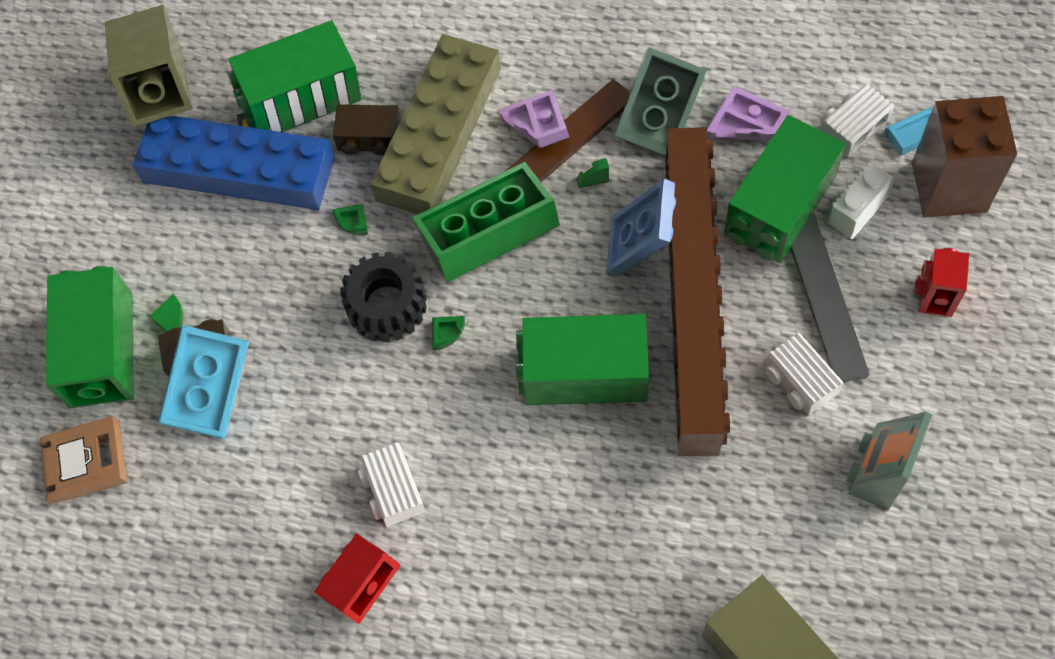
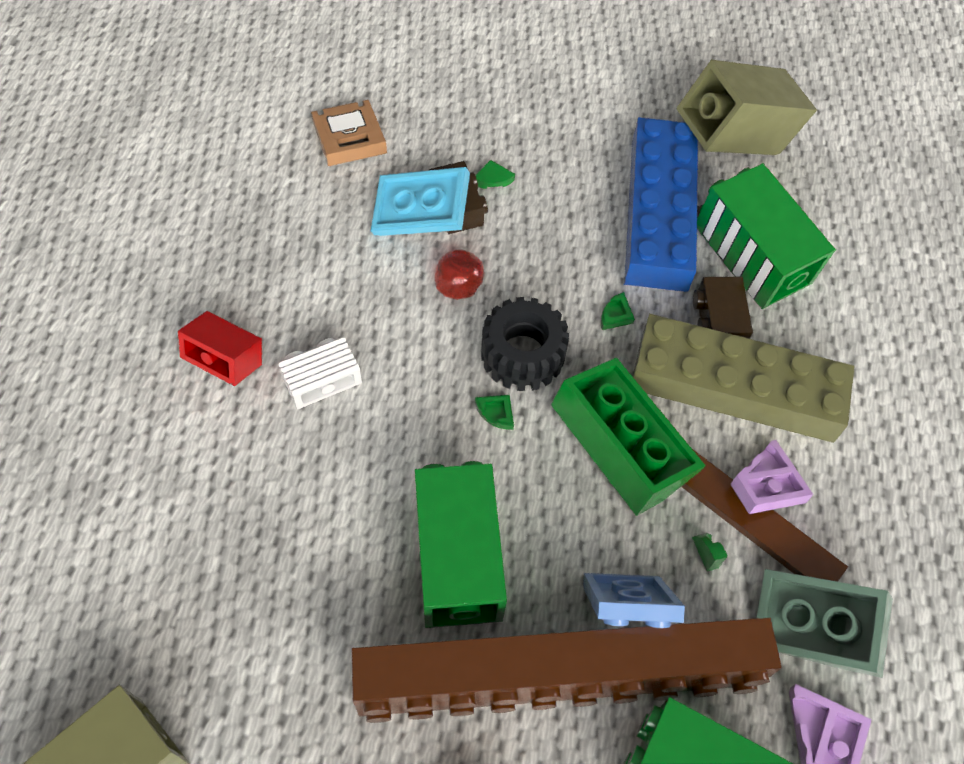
camera: 75 degrees right, 5 degrees down
green brick [46,266,134,409] -> none
none -> clear red hair [434,249,485,300]

